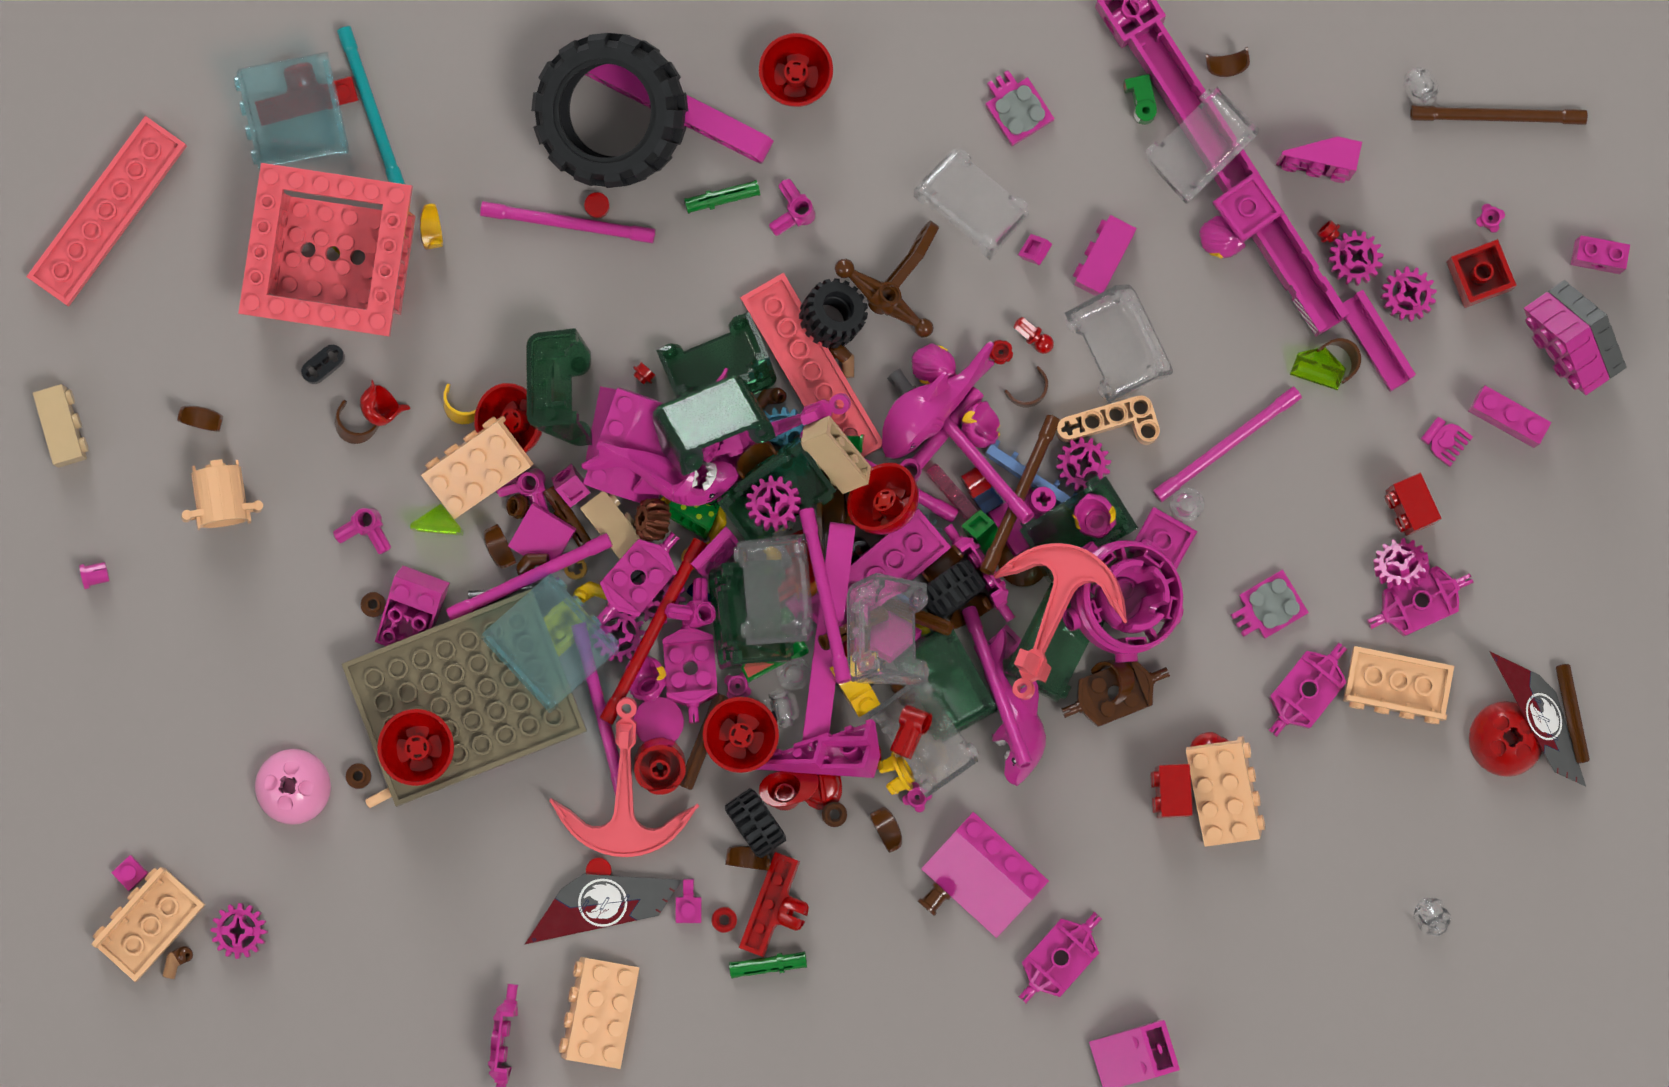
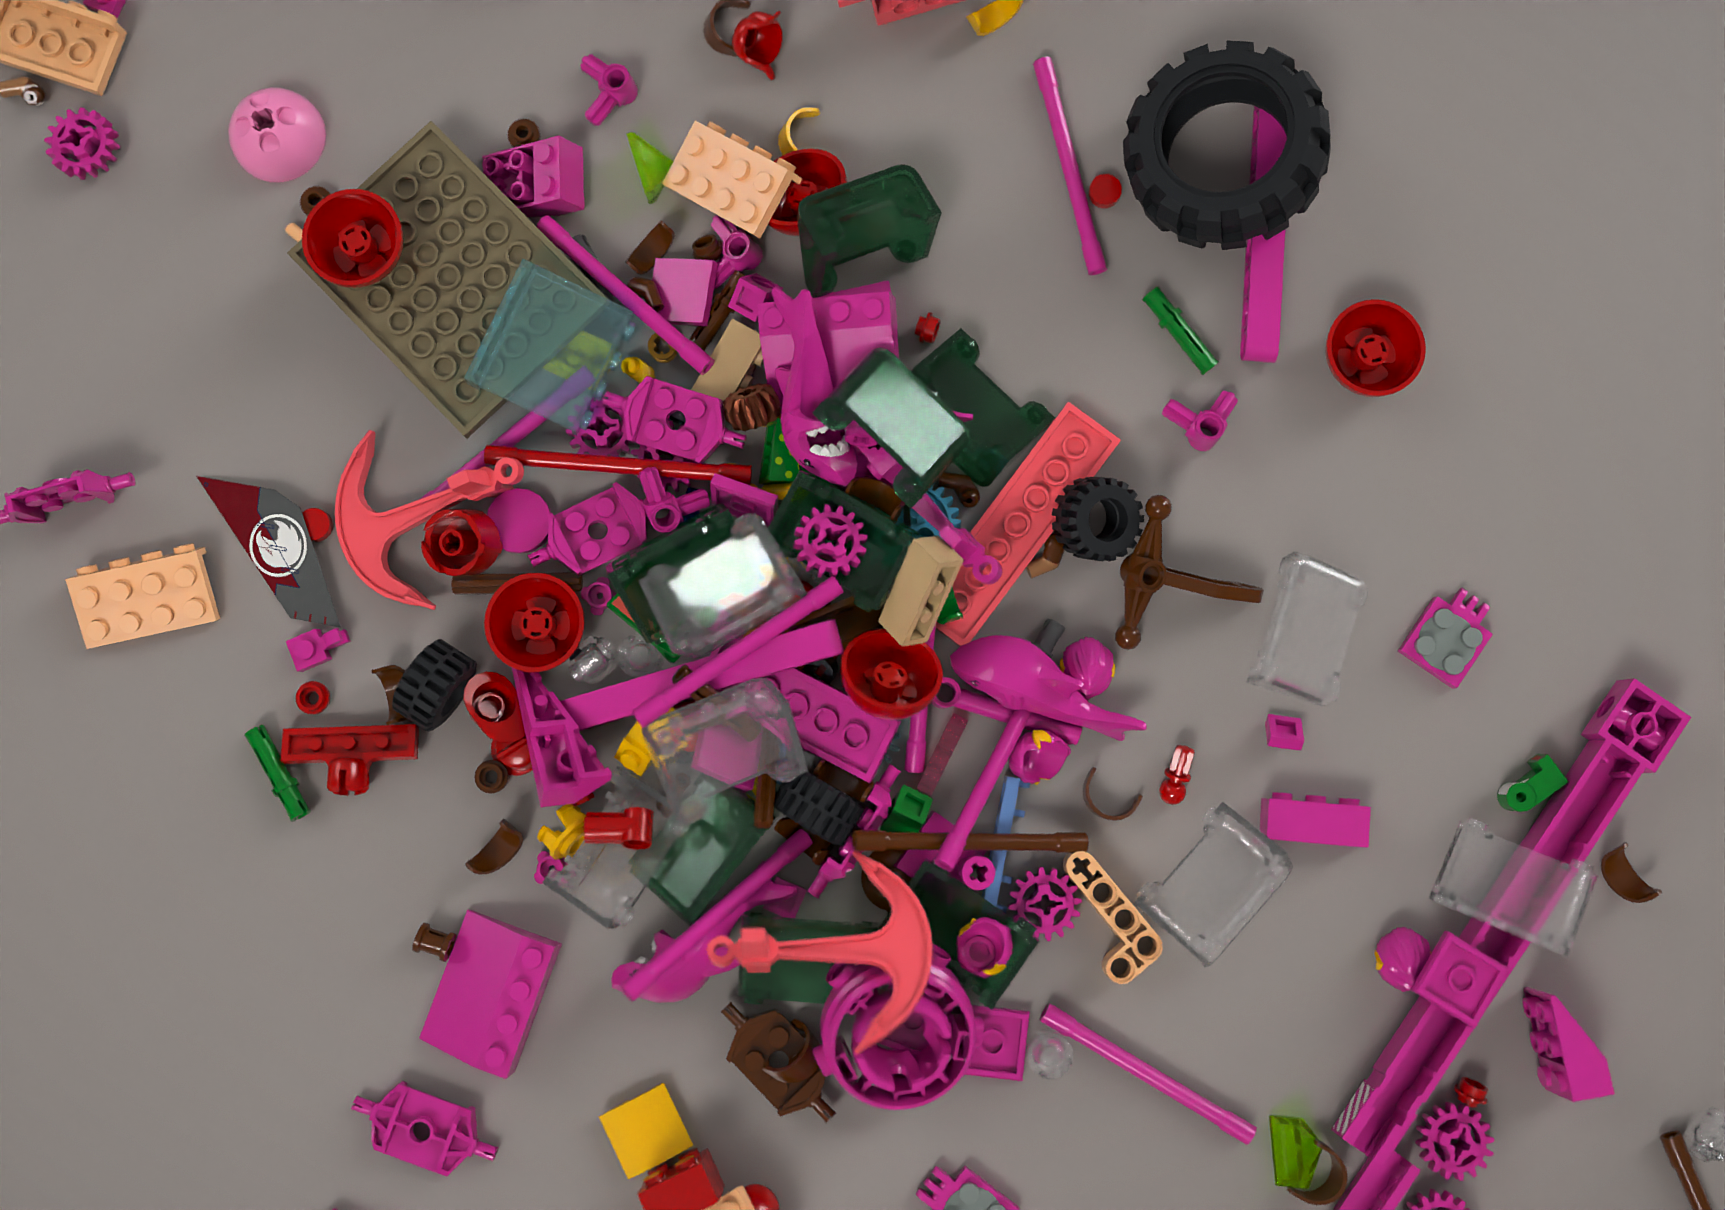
camera: 70 degrees right, 0 degrees up
dark pink hair [625,656,666,702] -> none
leg [960,467,1004,515] -> none
red plate [989,340,1013,365] -> none
none -> yellow slope [598,1083,693,1179]

